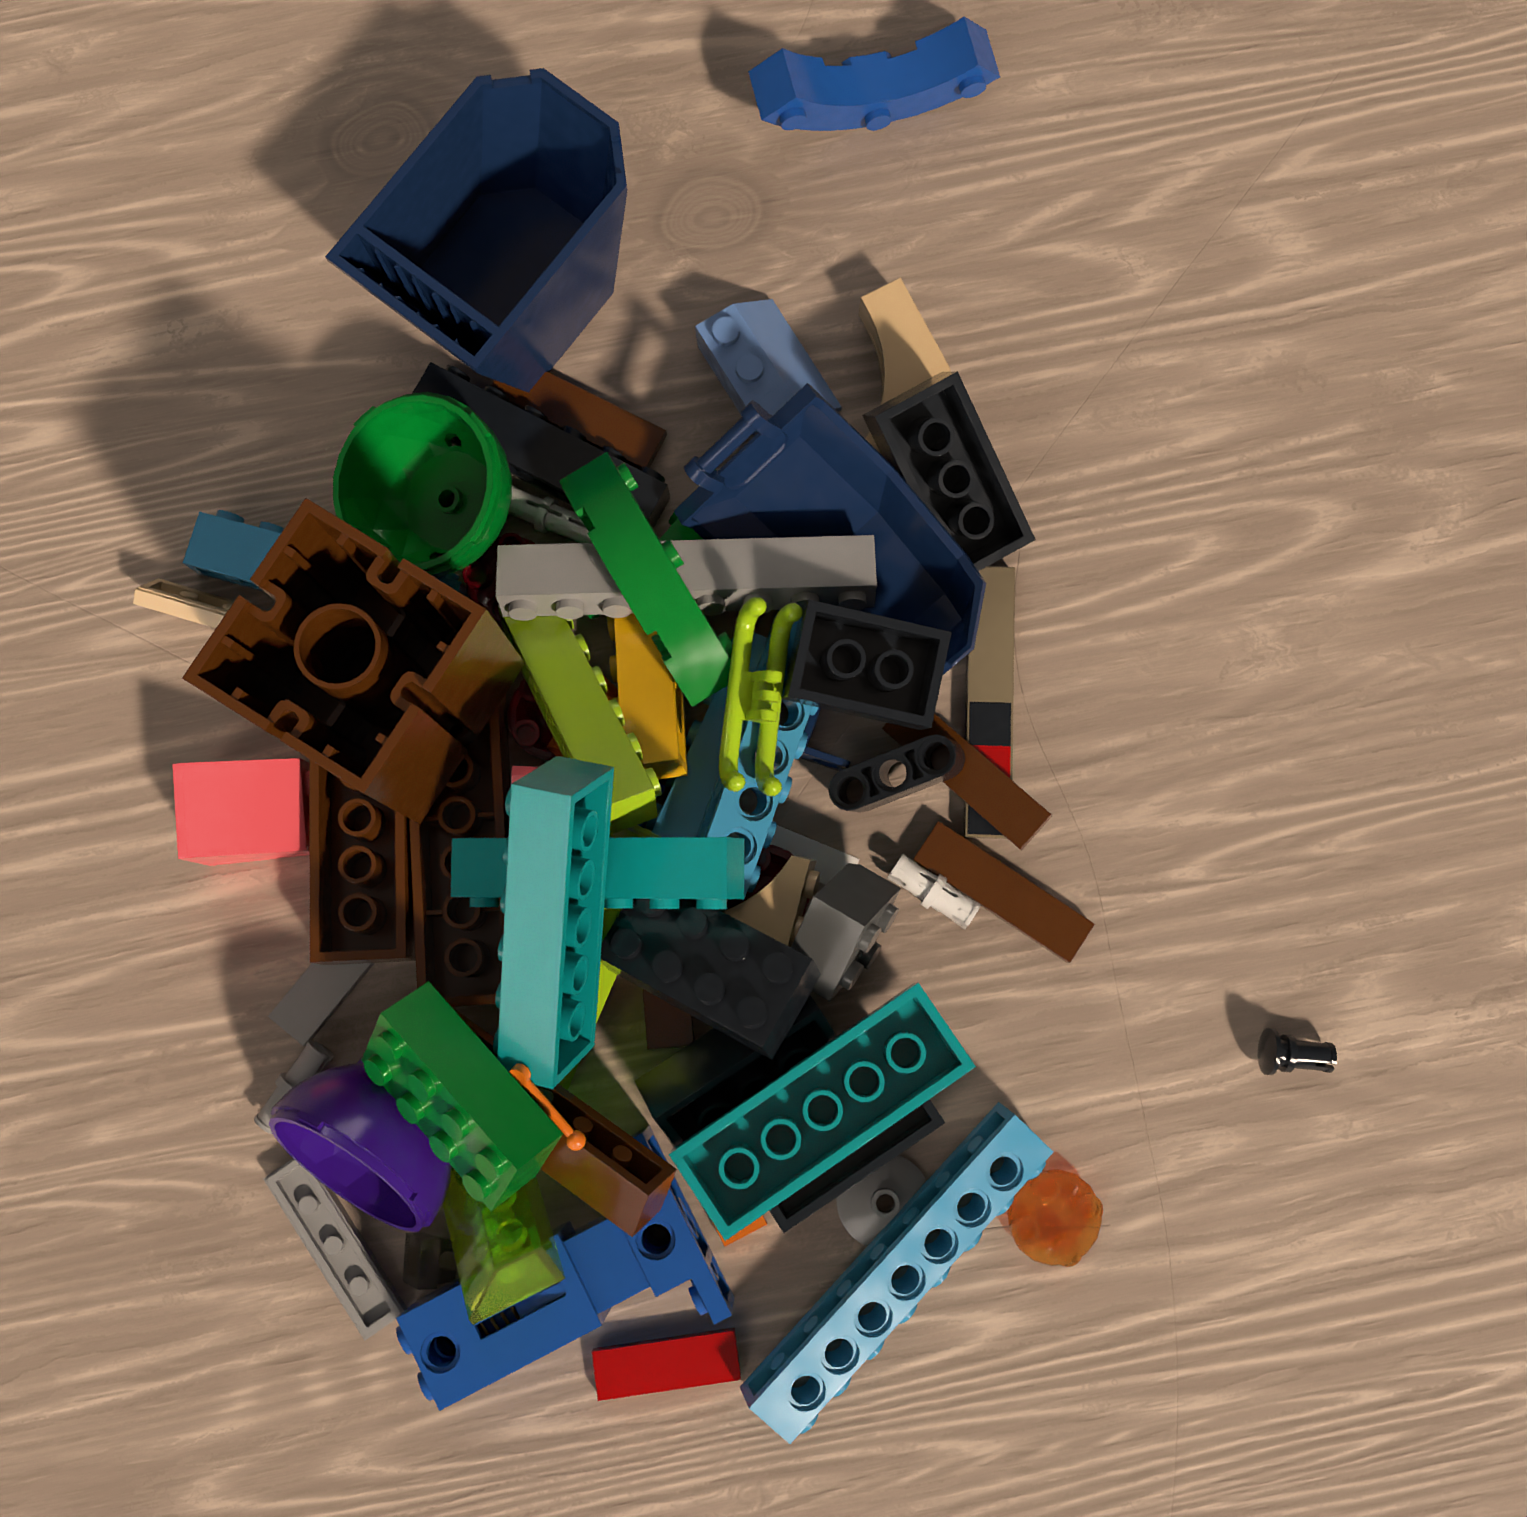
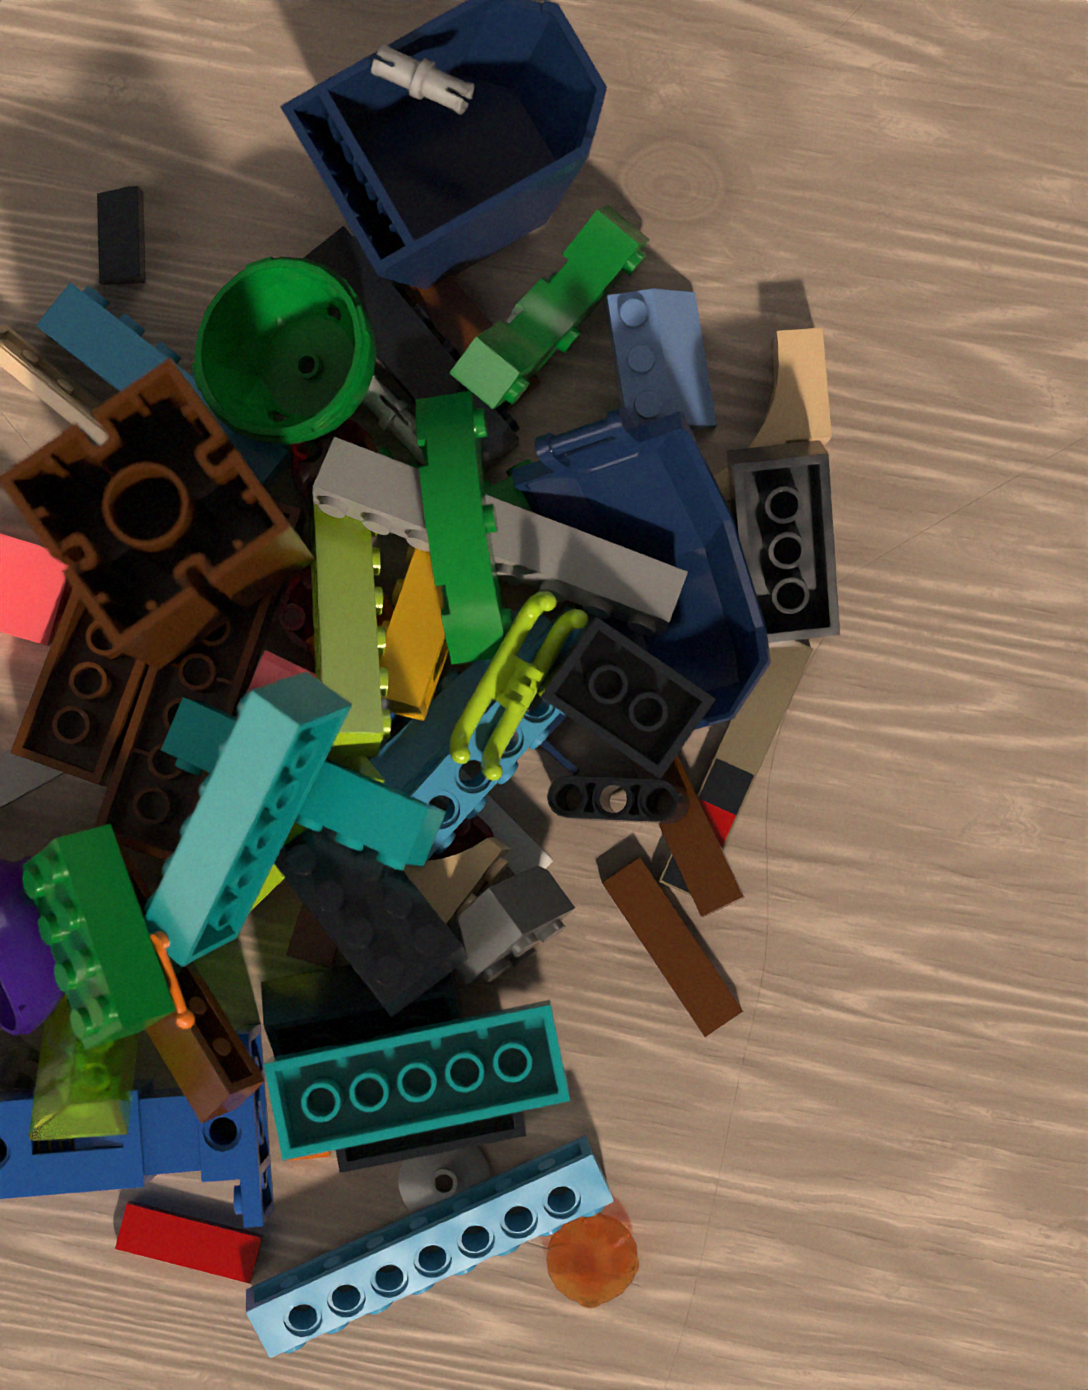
camera: 15 degrees right, 5 degrees up
blue brick [748,17,1000,131] -> none
white pin [887,854,981,930] -> none
black pin [1257,1028,1337,1075] -> none
none -> black slope [97,186,146,285]
none -> light grey pin [372,44,474,114]
none -> green brick [449,205,650,409]

